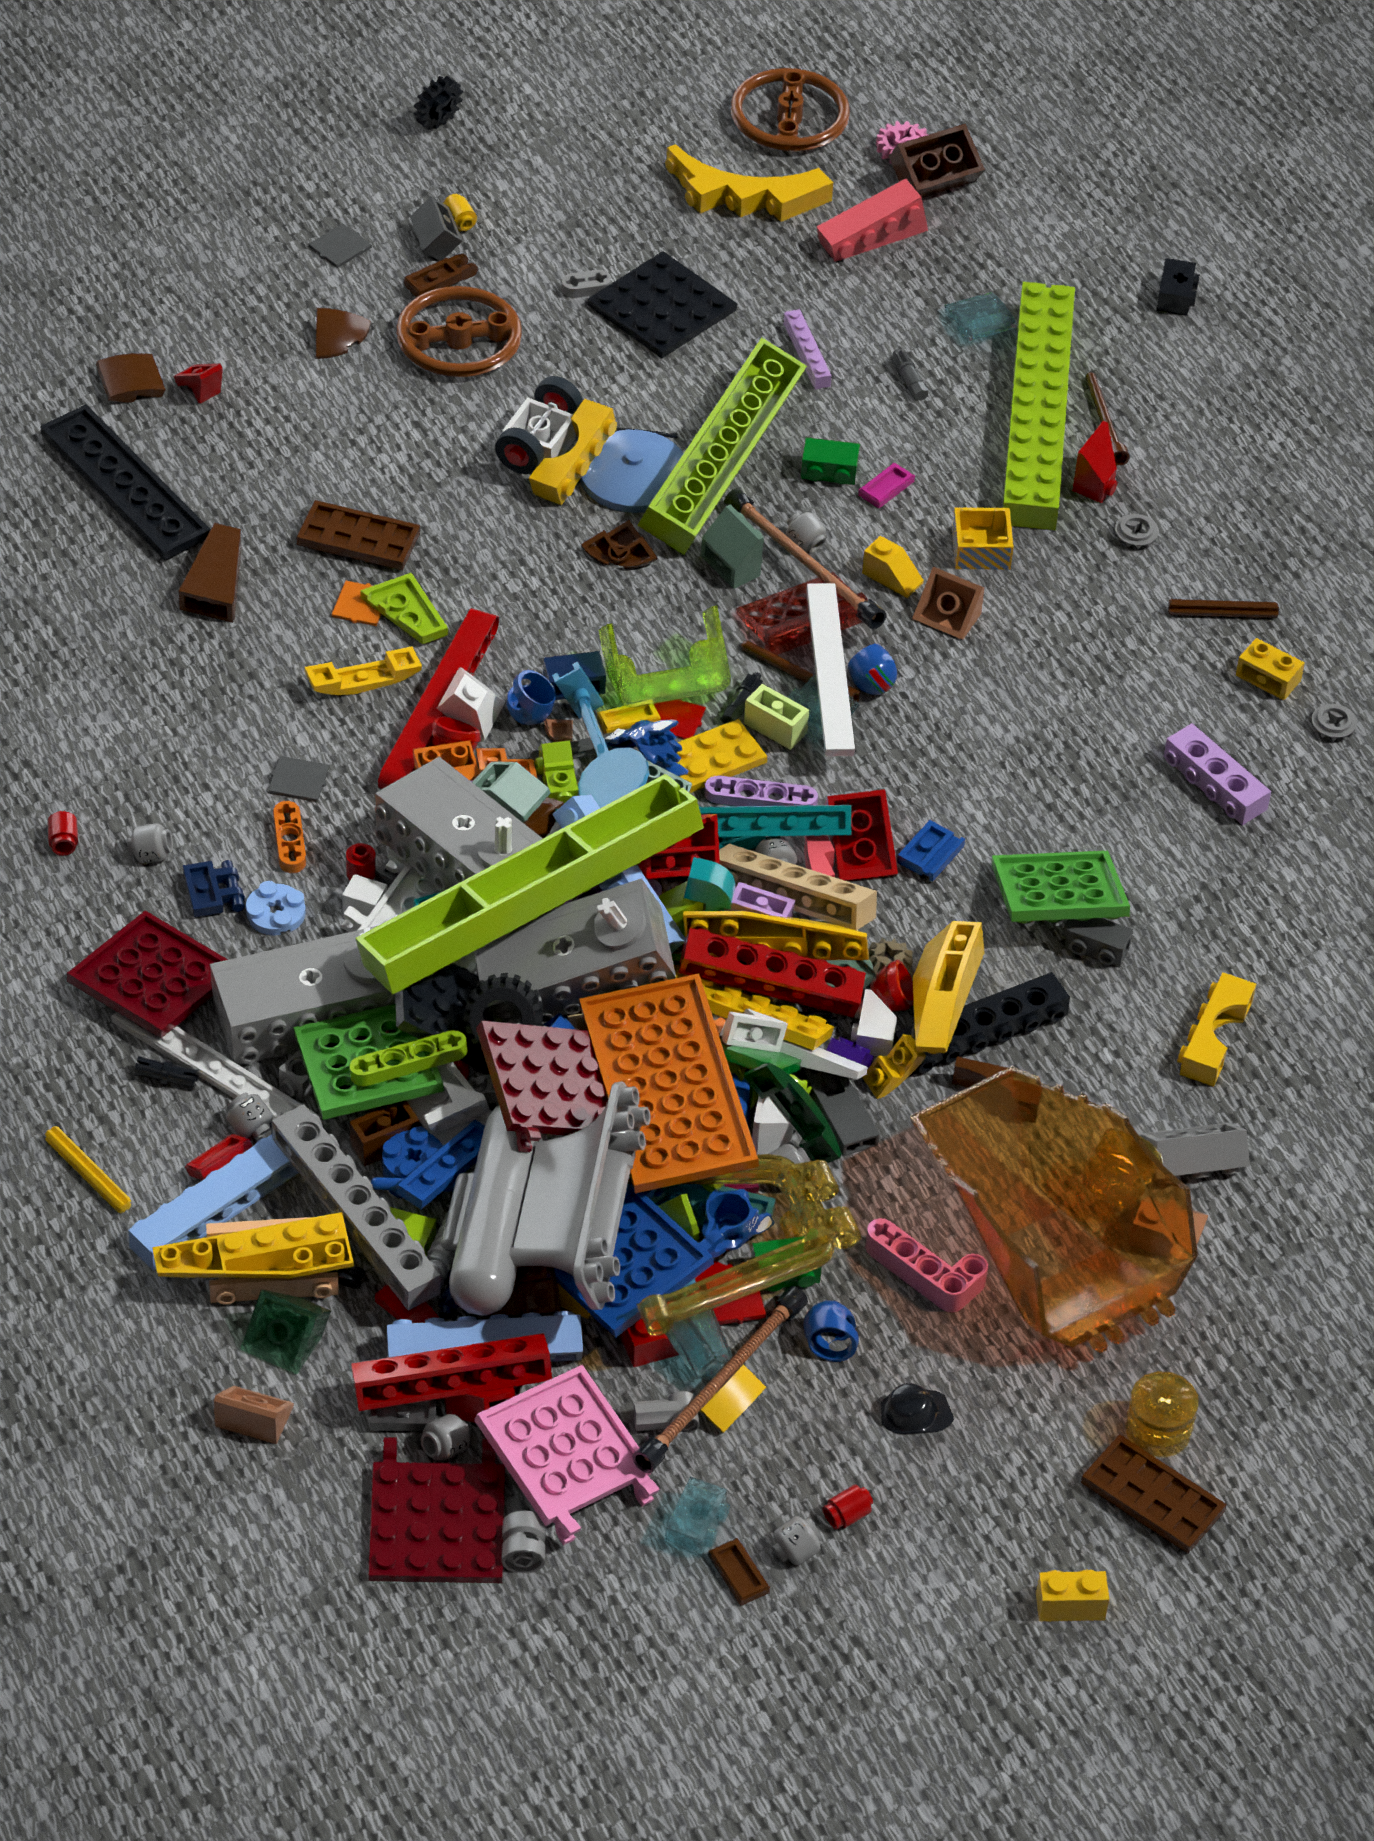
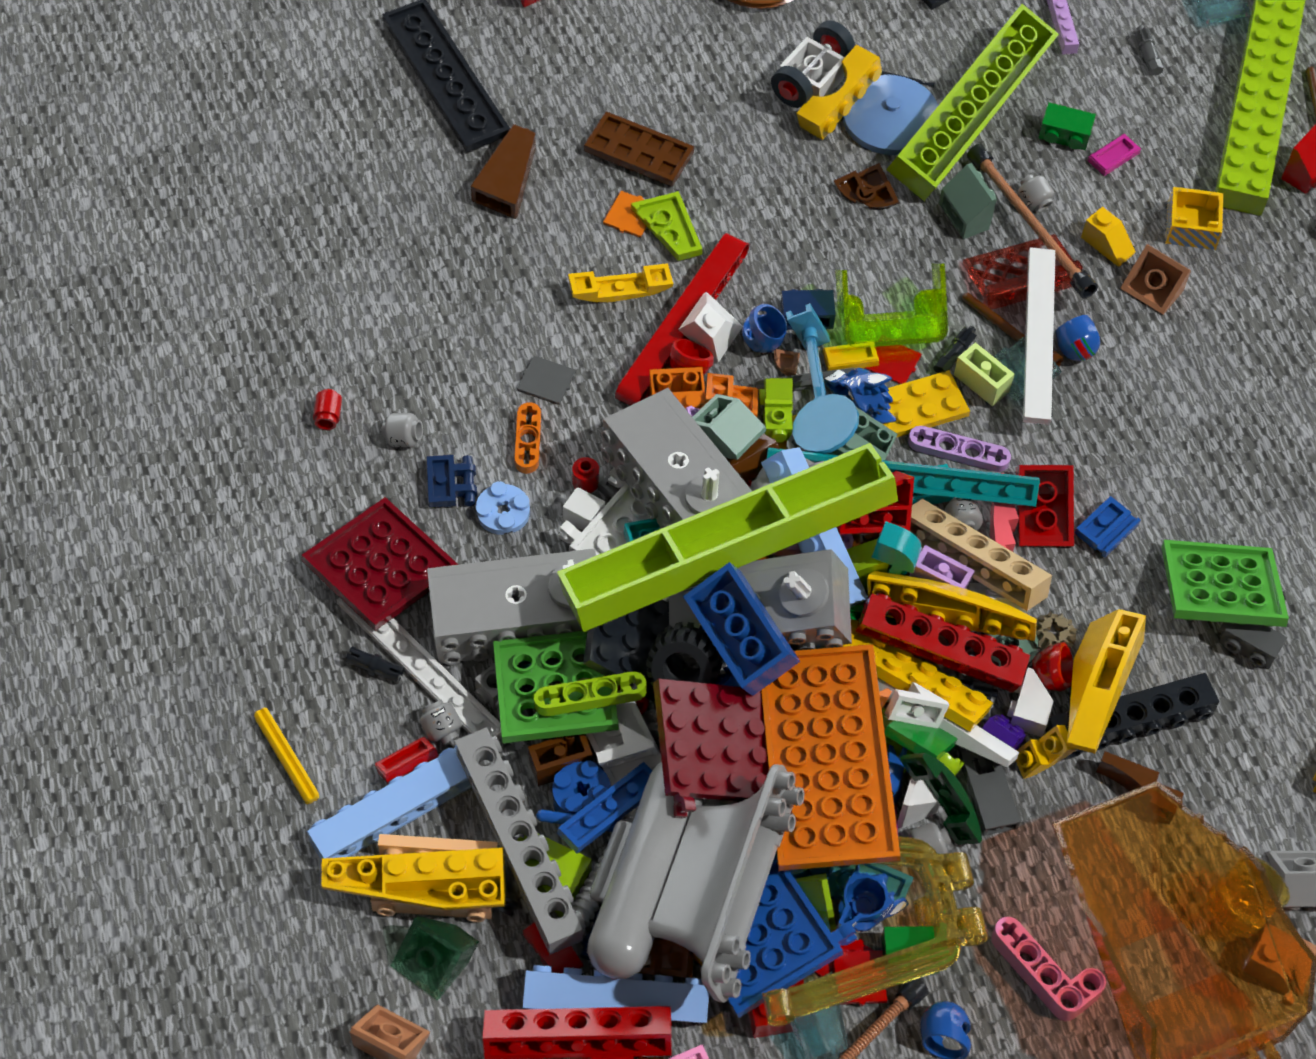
camera: 10 degrees right, 10 degrees up
none -> blue brick [683,562,800,696]

